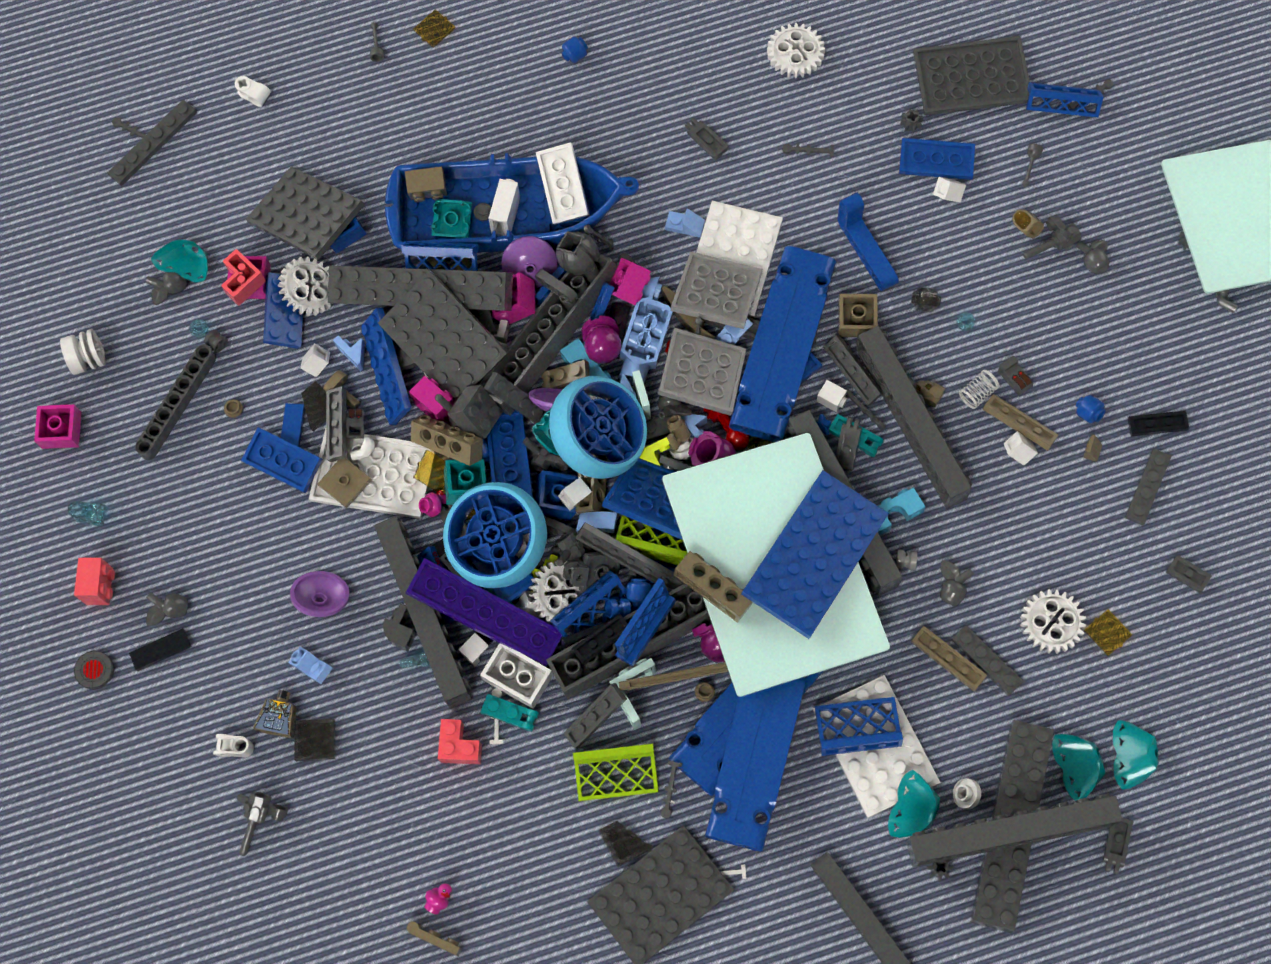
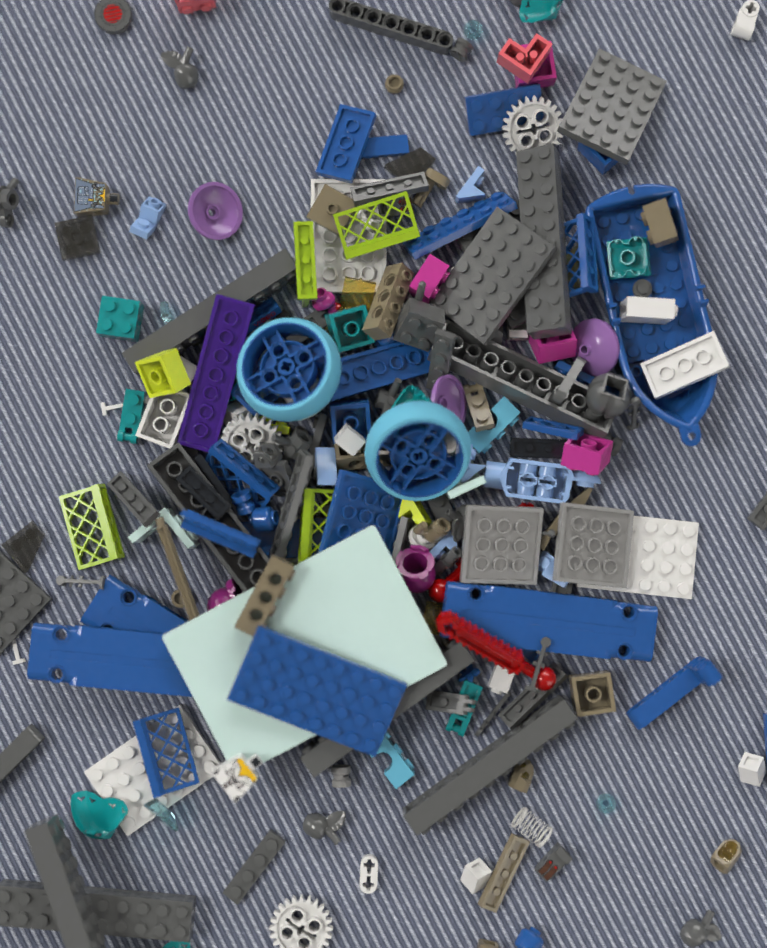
camera: 75 degrees right, 15 degrees up
black tile [129,628,192,672] -> none
white piece [213,734,254,757] -> none
white panel [301,343,330,377] -> none
dark grey brick [383,603,416,652] -> none
coral brick [438,719,482,764] -> none
magenta tile [581,316,622,364] -> none
light blue slope [665,209,705,238] -> none
clear smoke head [911,287,941,313] -> none
dark tan plate [911,626,987,692] -> none
white plate [953,778,981,809] -> none
dark grey piece [1023,215,1081,259] -> none
none -> teal brick [96,295,144,342]
none -> neon yellow slope [135,348,191,398]
none -> clear light blue slope [144,798,178,832]
none -> torso [211,753,263,803]
none -> lime fence [293,221,317,308]
none -> lime fence [333,191,421,260]
none -> white beam [360,854,378,894]
none -> dark grey pin [434,546,462,576]
none -> red gear [436,610,556,691]
none -> dark grey piece [524,637,551,693]

